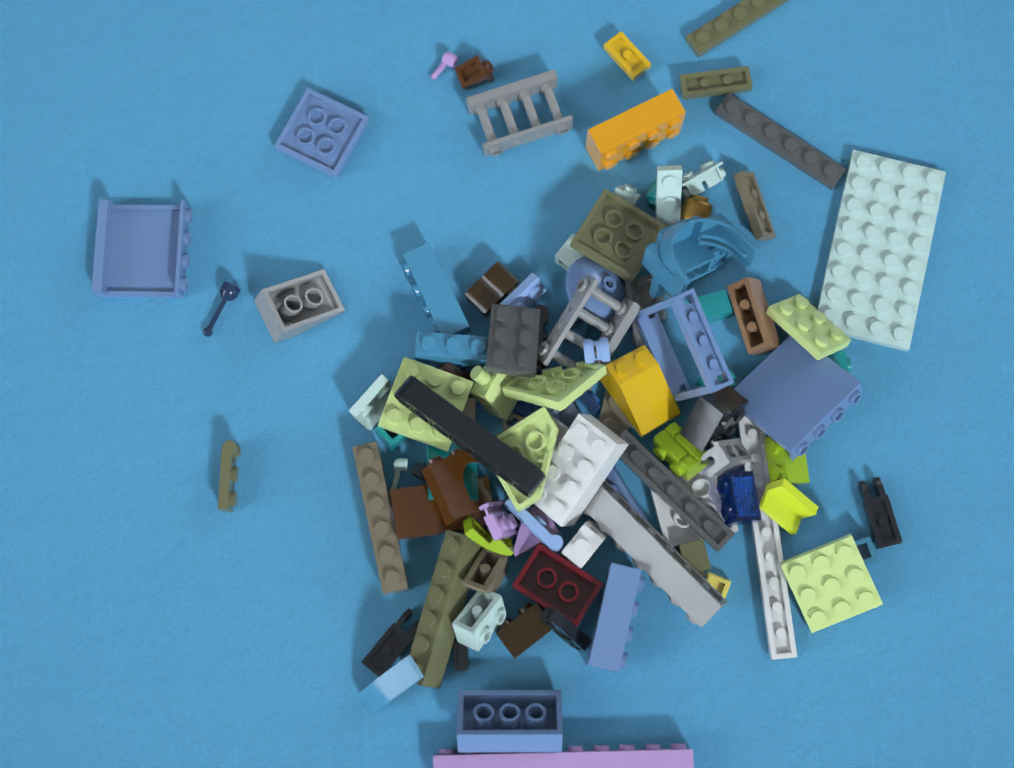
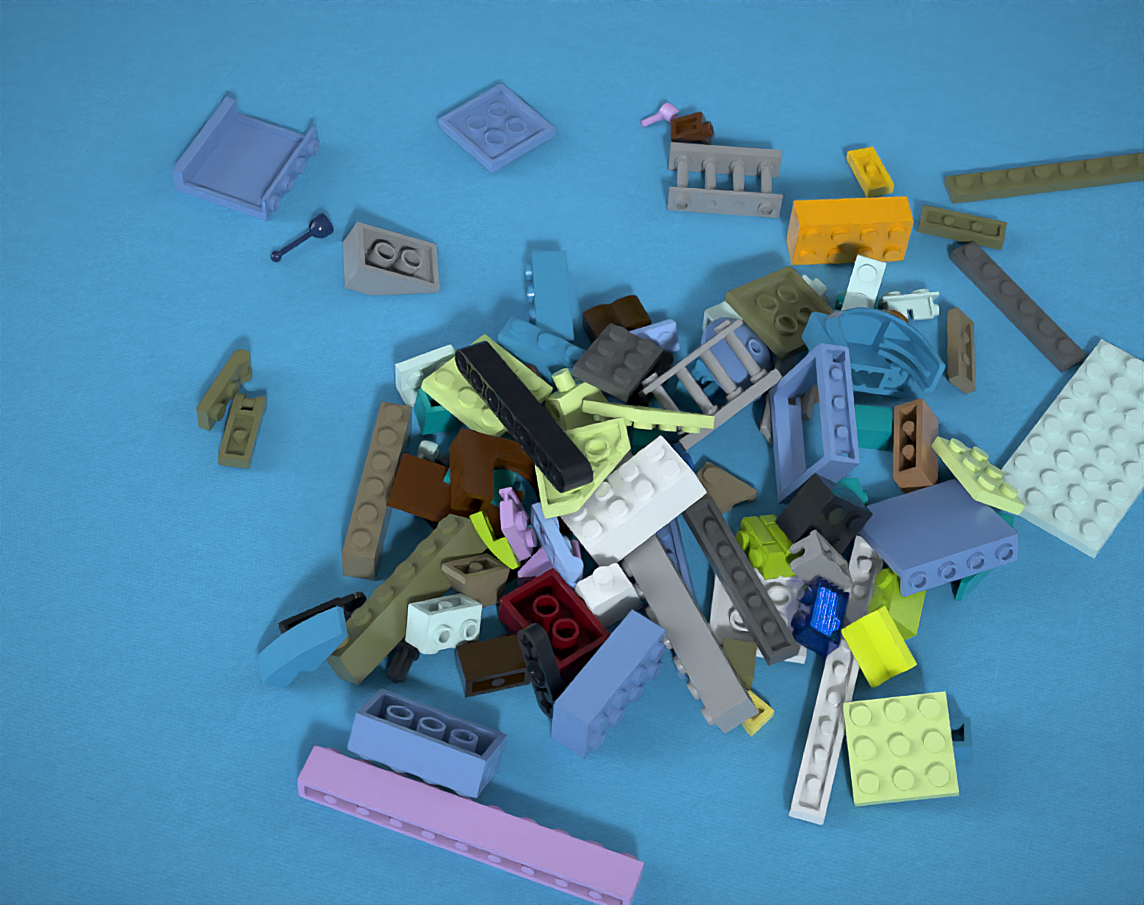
camera: 15 degrees right, 25 degrees down
light blue wheel [583,337,611,364] -> none
yellow slope [600,345,681,437] -> none
black hinge [858,477,902,550] -> none
none -> olive plate [218,393,267,469]

